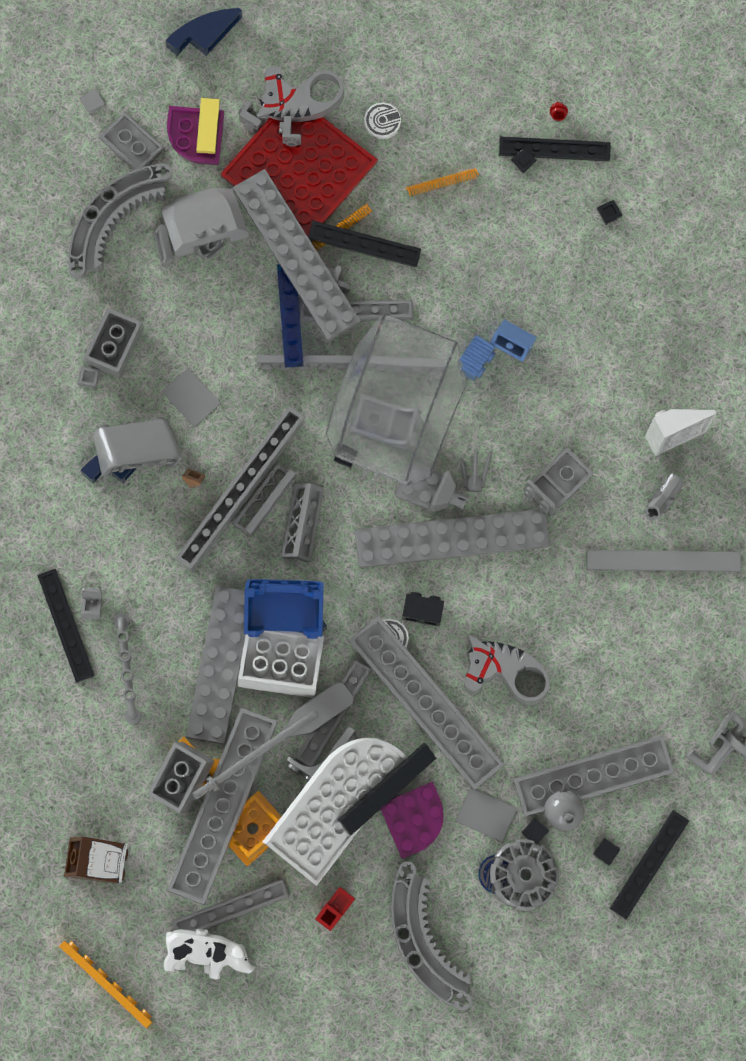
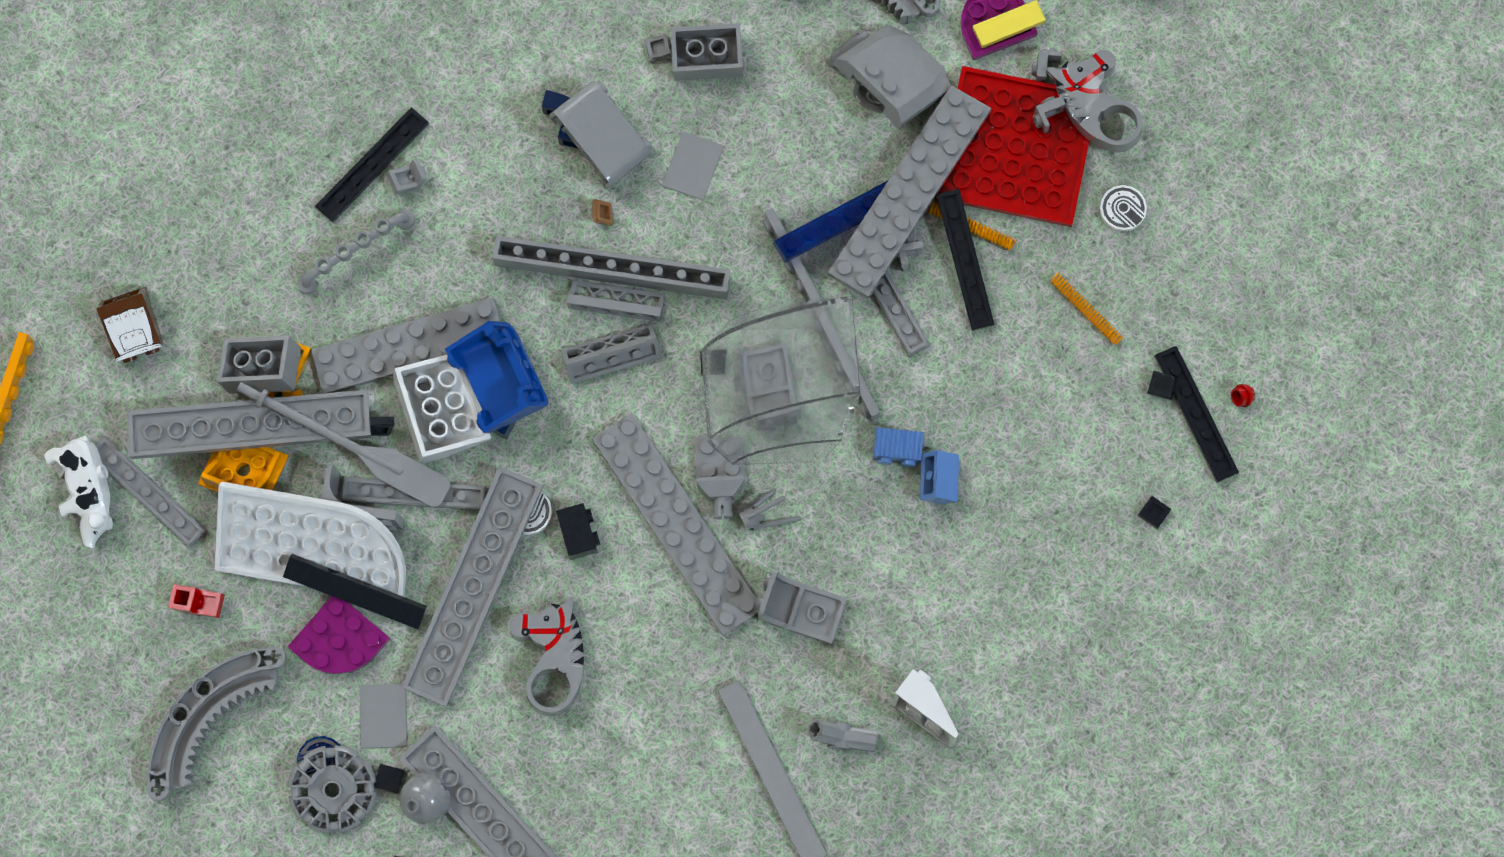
camera: 70 degrees right, 0 degrees up
none -> black tile [370,417,395,436]

